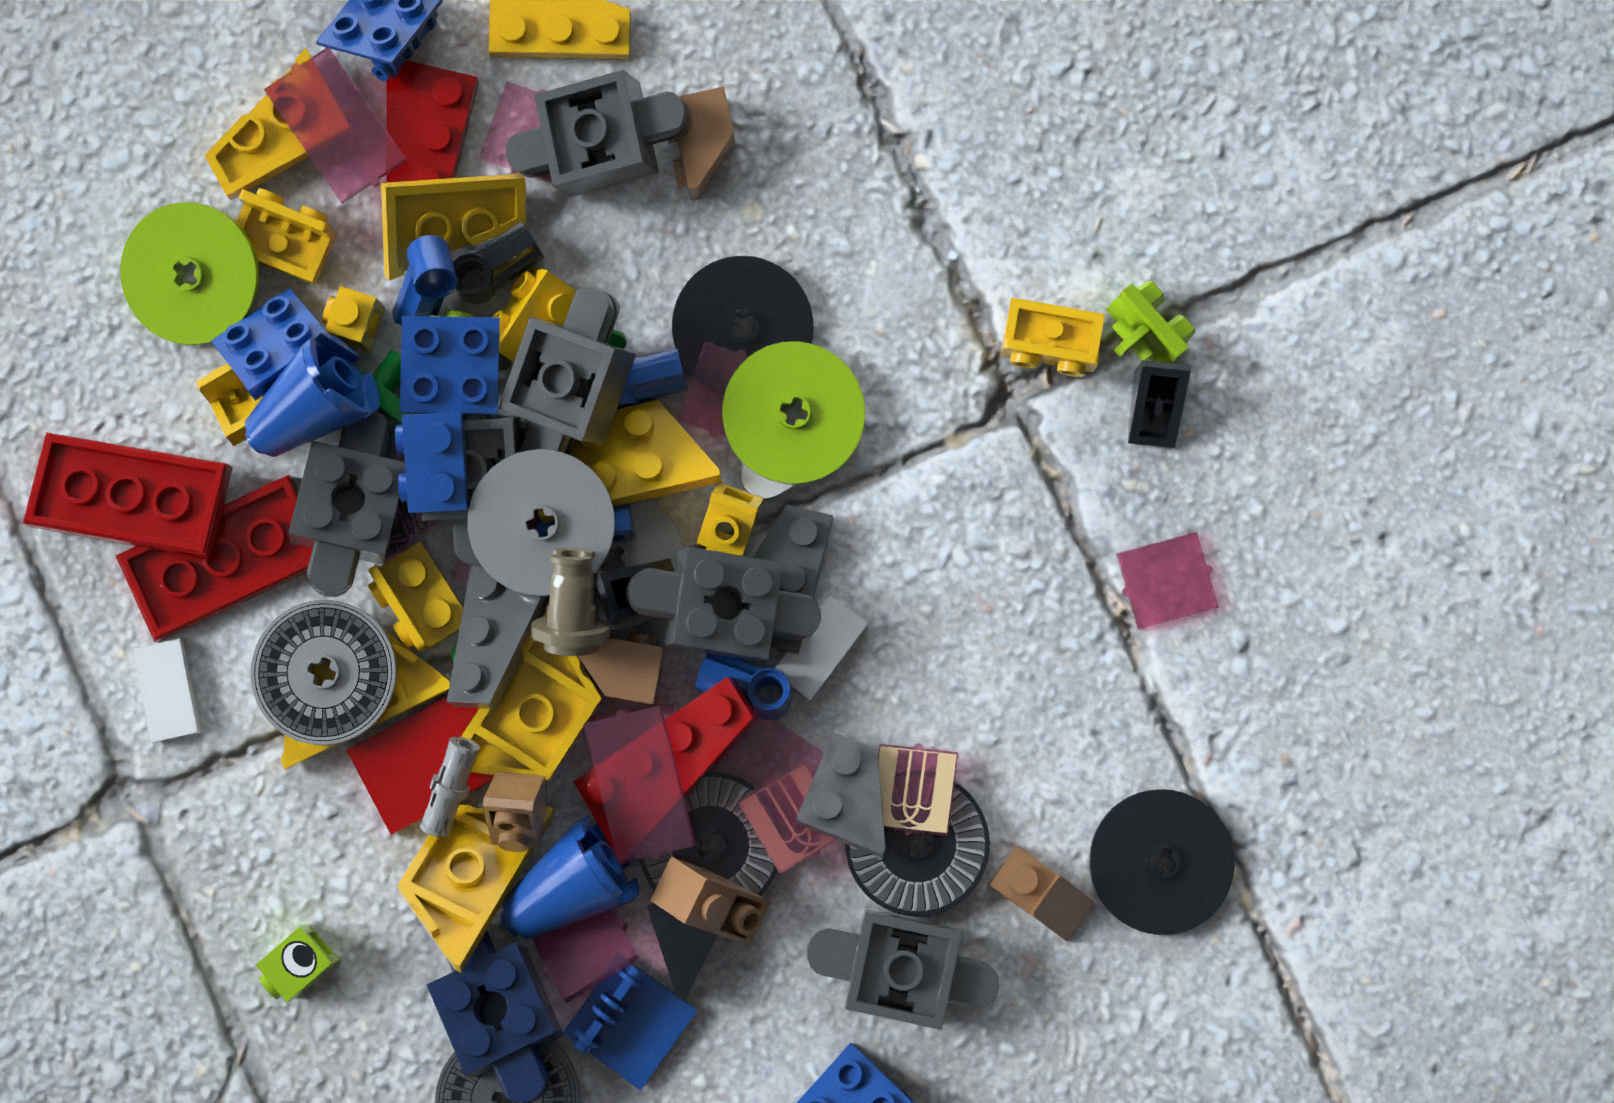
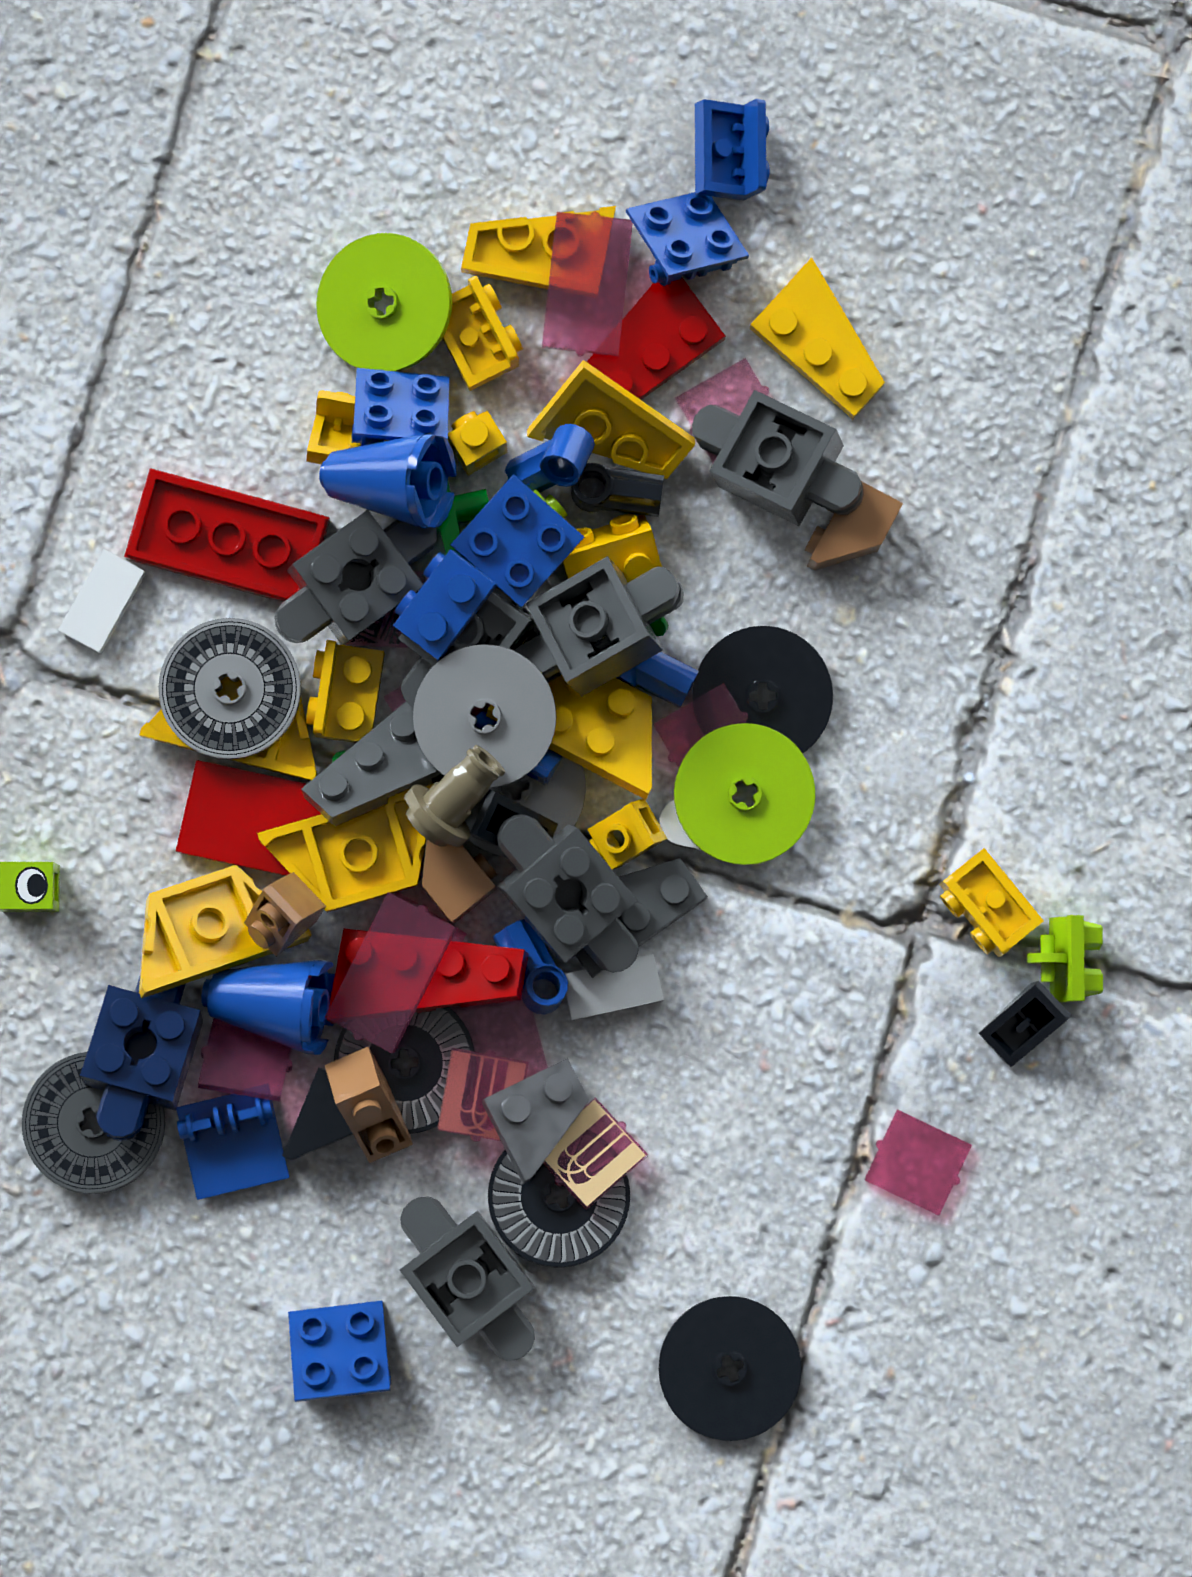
camera: 35 degrees right, 0 degrees up
red tile [23,432,233,559] -> none
light grey pin [420,736,480,837] -> none
medium nougat slope [988,845,1095,941] -> none

